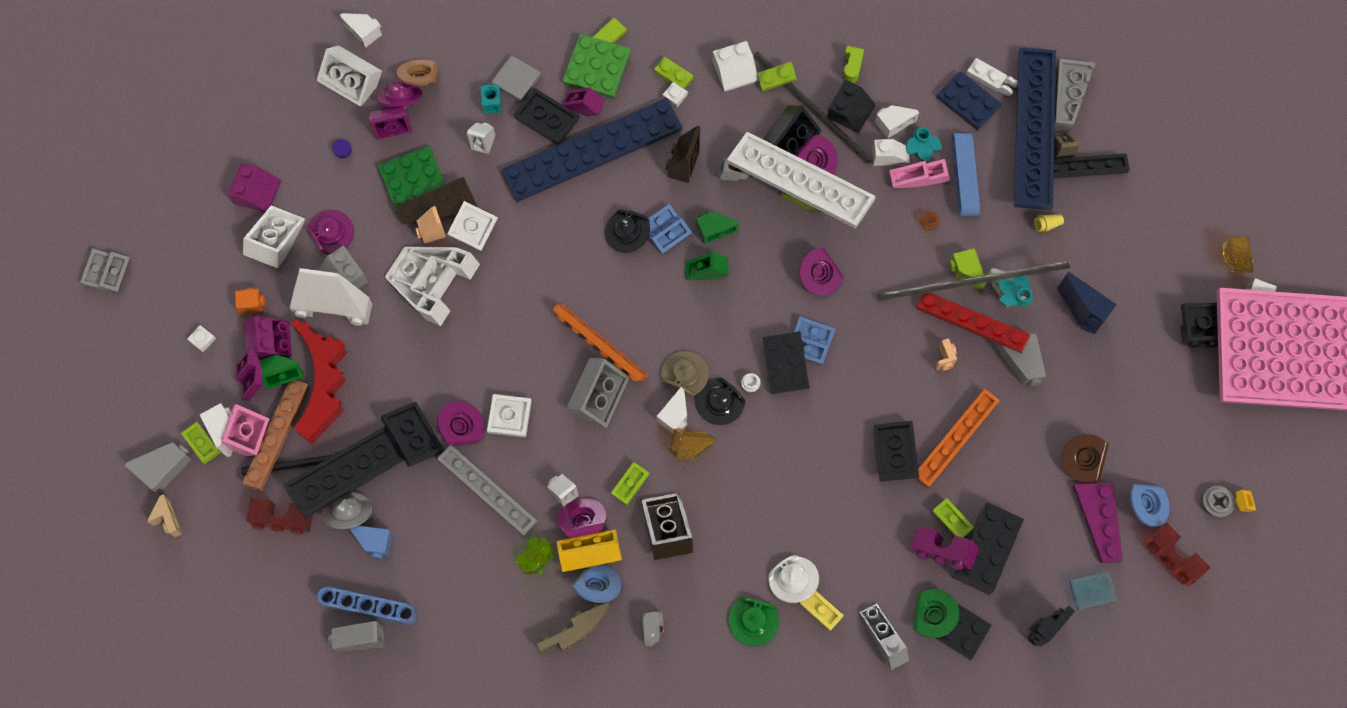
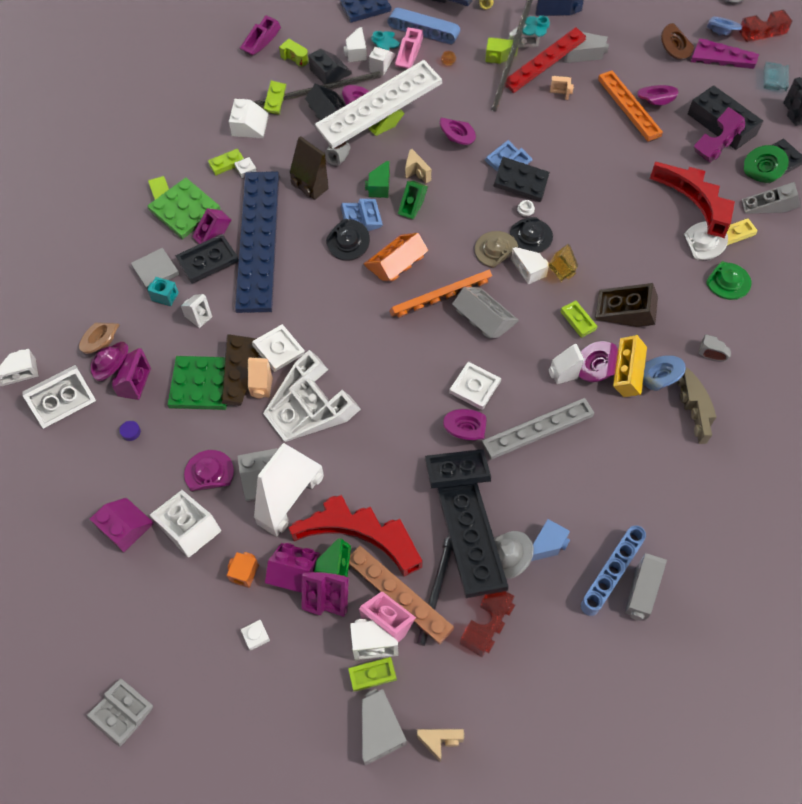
camera: 65 degrees left, 10 degrees down
clear neon green plate [516,537,555,575] -> none
black plate [873,421,919,482] -> none
lime plate [932,498,974,538] -> none
none -> magenta slope [240,15,281,55]
none -> slope [363,233,428,282]
none -> tan slope [405,149,432,183]
none -> magenta hat [637,85,678,105]
none -> red arch [649,161,735,238]

